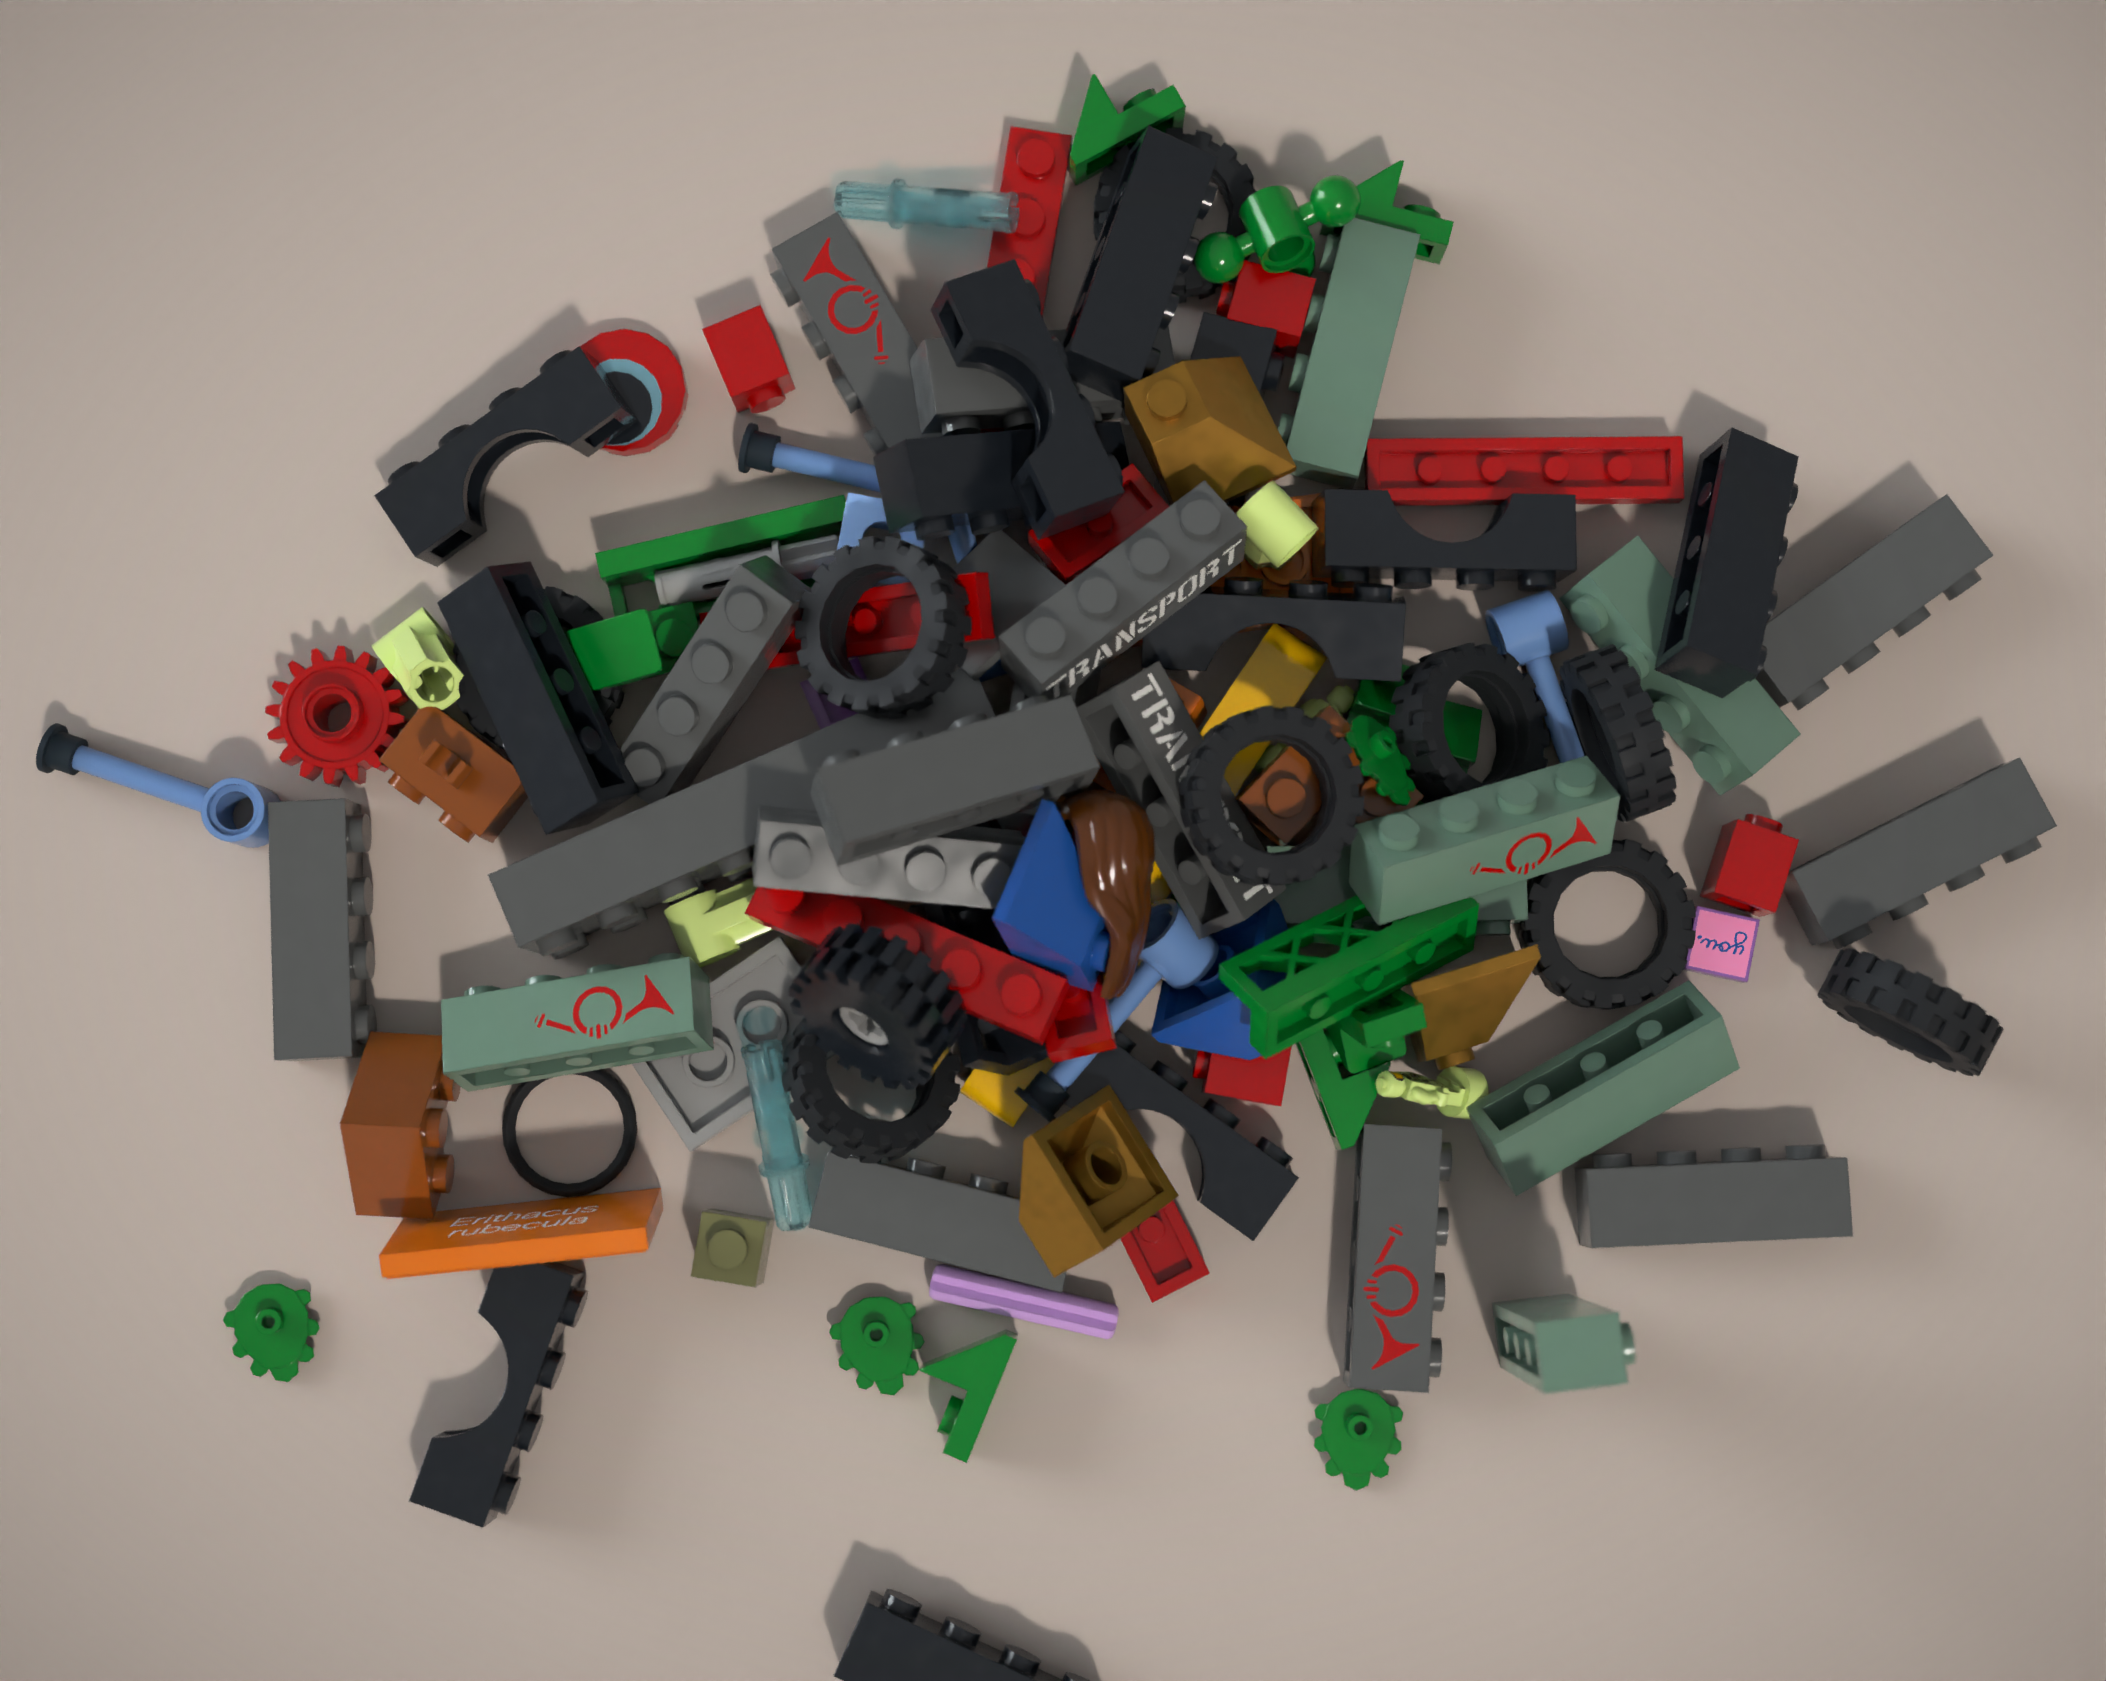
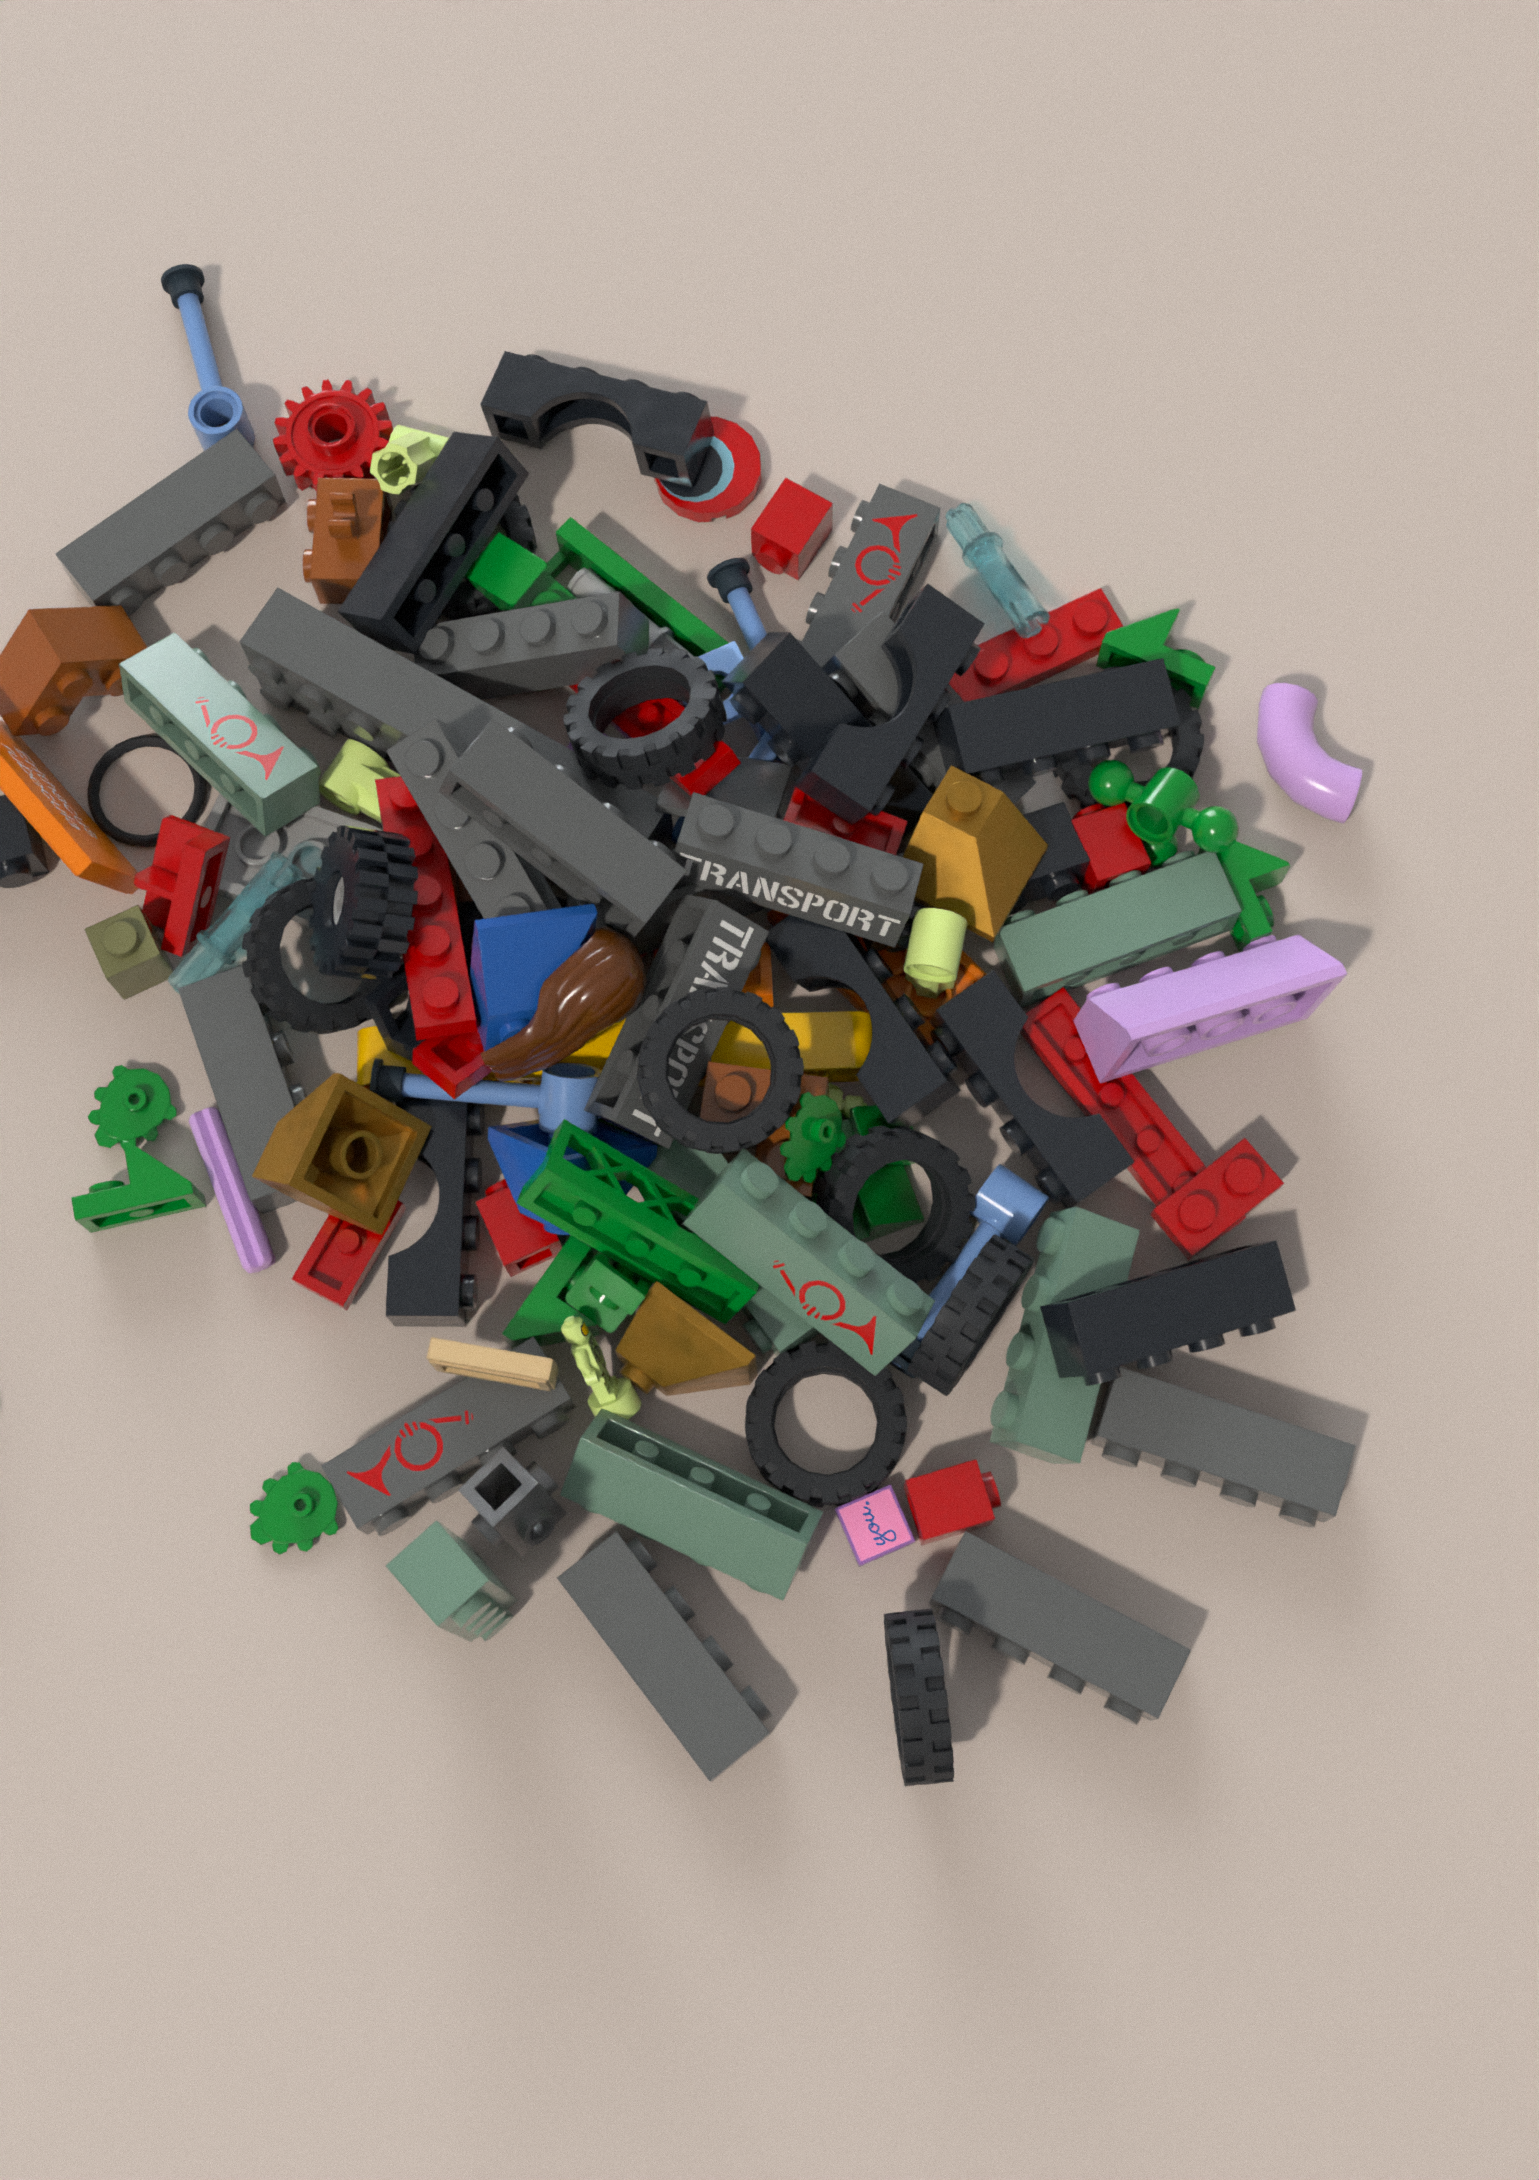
camera: 55 degrees right, 10 degrees down
none -> red panel [133,815,231,957]
none -> tan tile [426,1337,559,1392]
none -> flat silver brick [458,1446,567,1557]
none -> lavender slope [1073,935,1347,1083]
none -> red plate [1150,1138,1284,1261]
none -> lavender cylinder [1257,683,1362,824]

